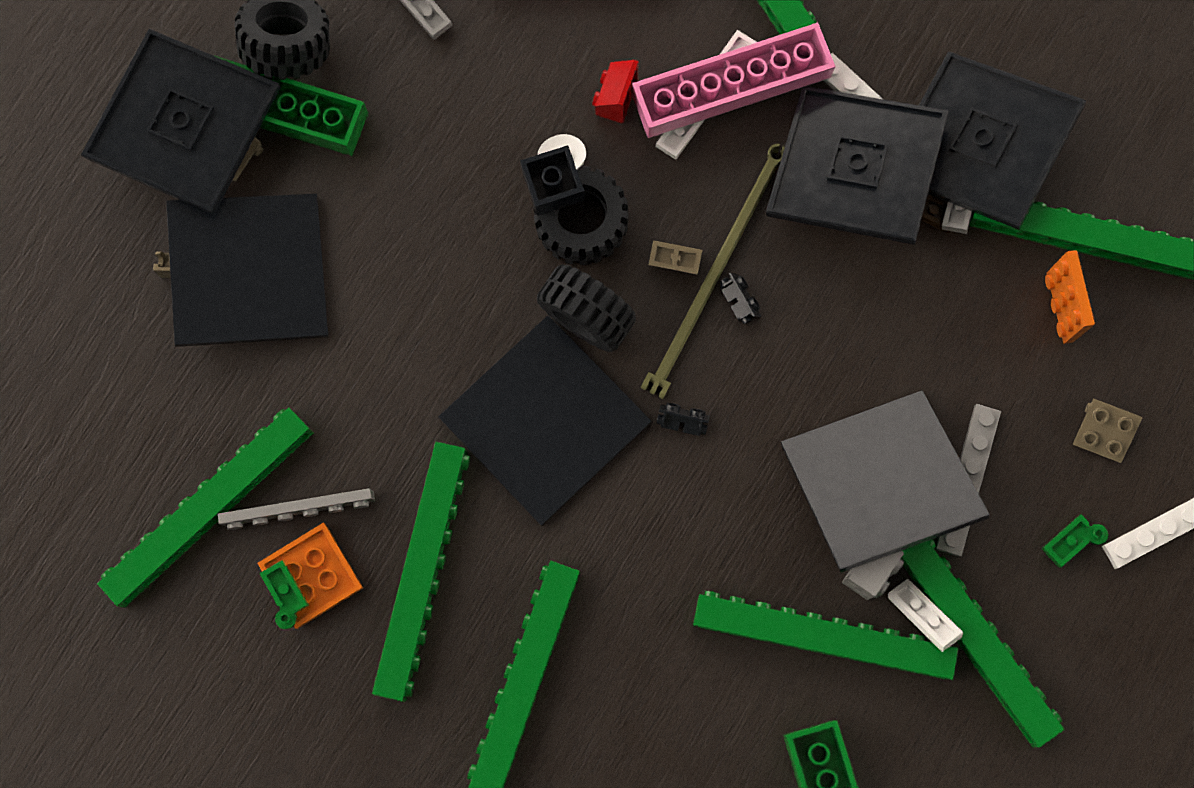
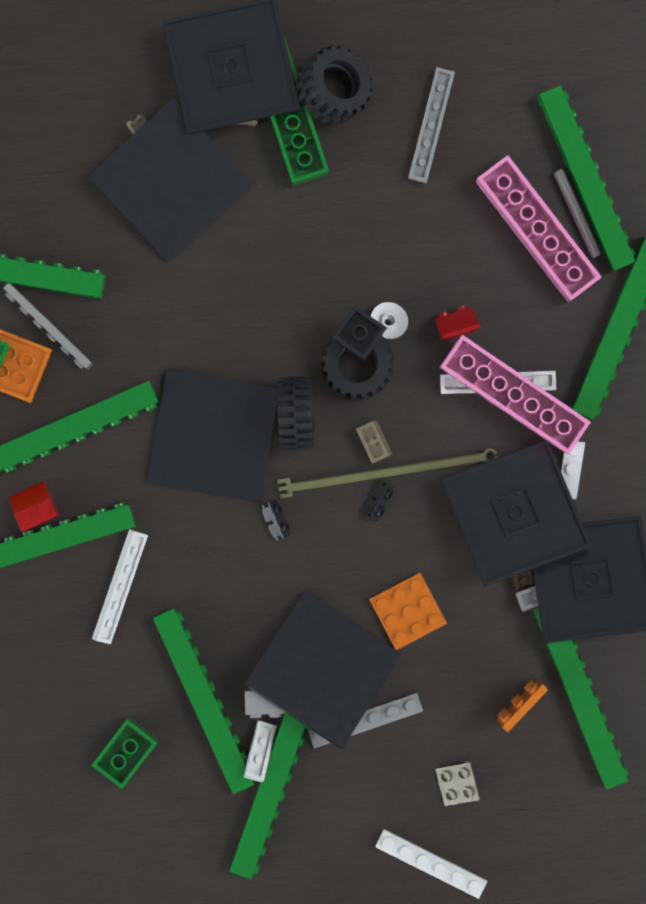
camera: 50 degrees right, 10 degrees up
green hinge [1041,514,1108,568] -> none
none -> red slope [9,481,60,532]
none -> white plate [92,529,148,644]
none -> orange plate [369,572,447,650]

